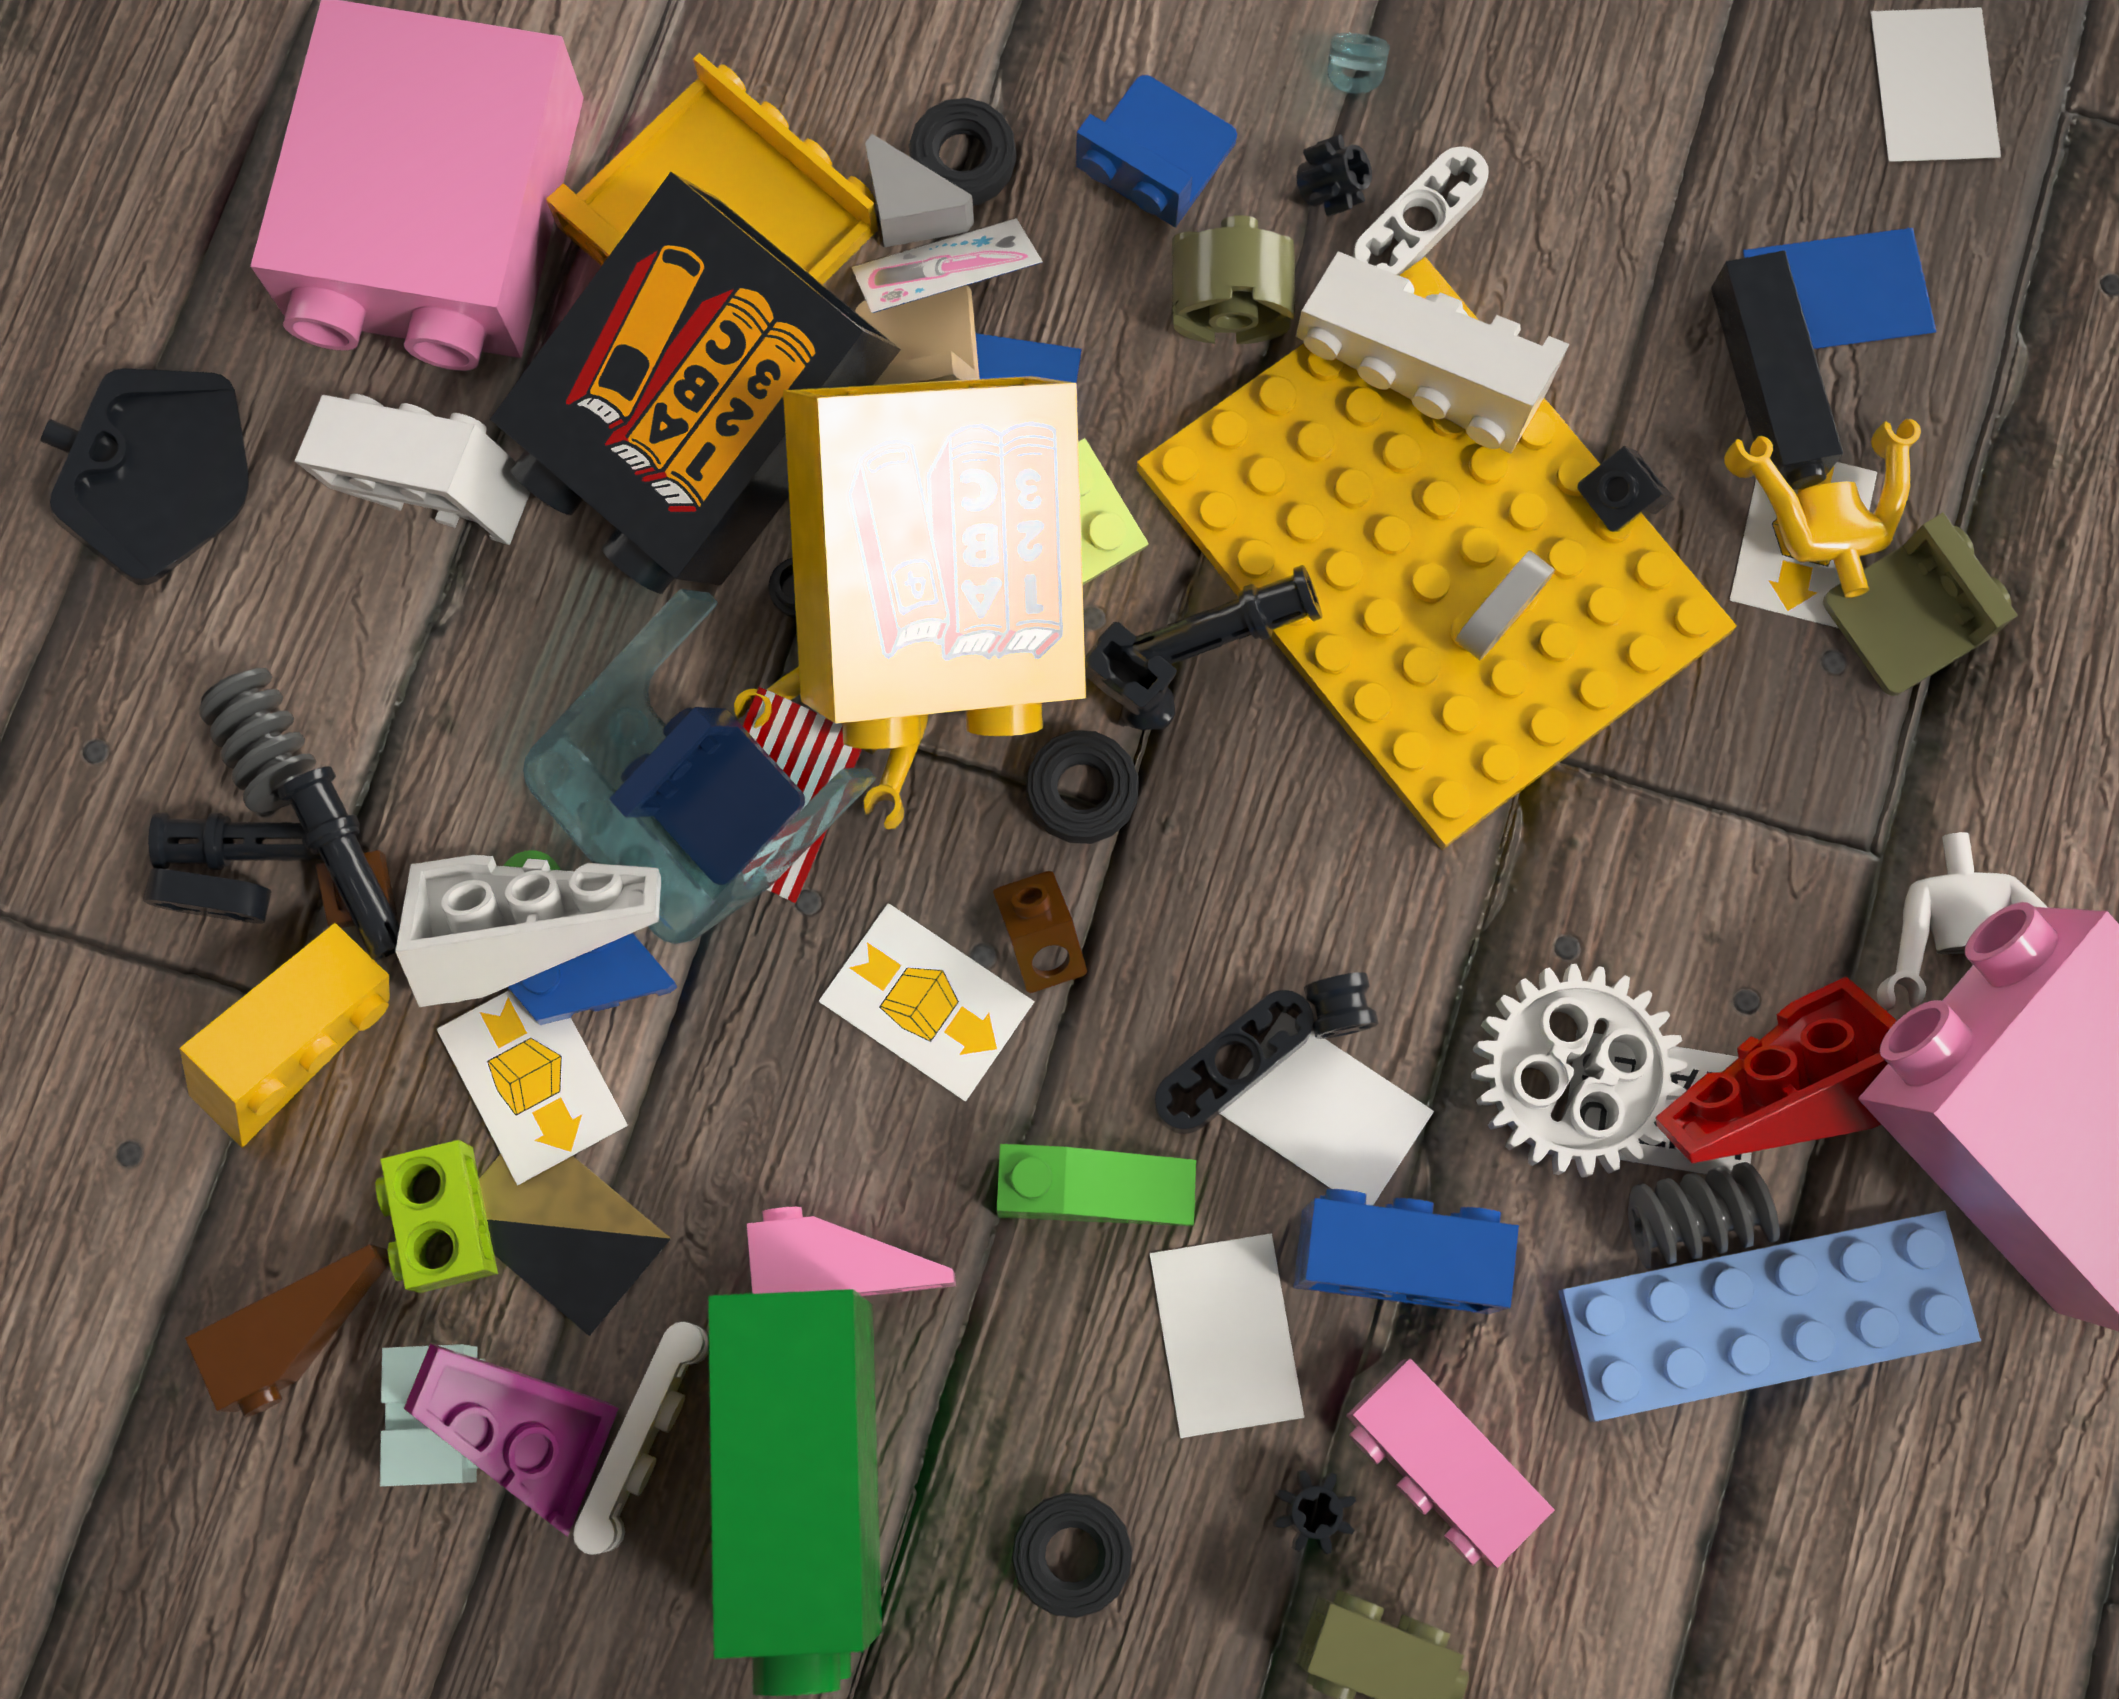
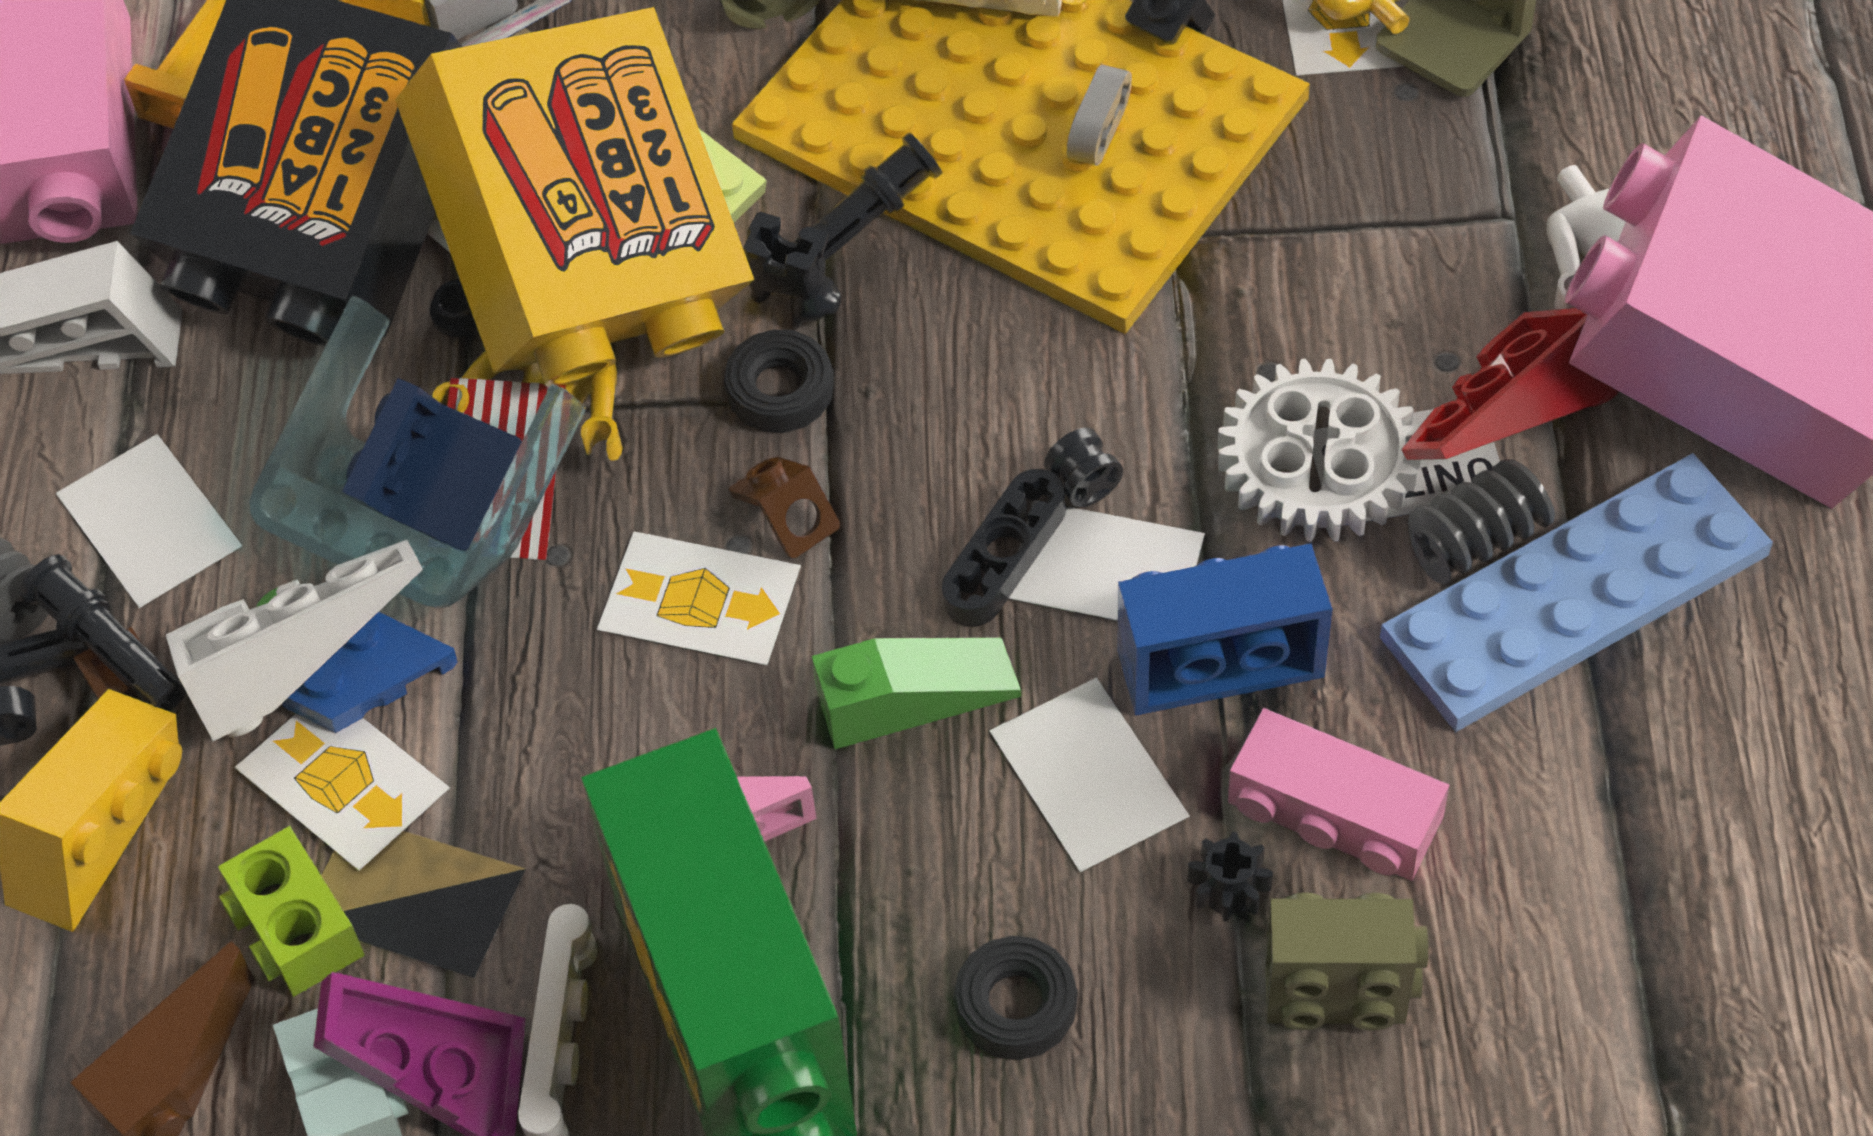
camera: 15 degrees left, 20 degrees down
none -> white sticker [56,434,242,608]

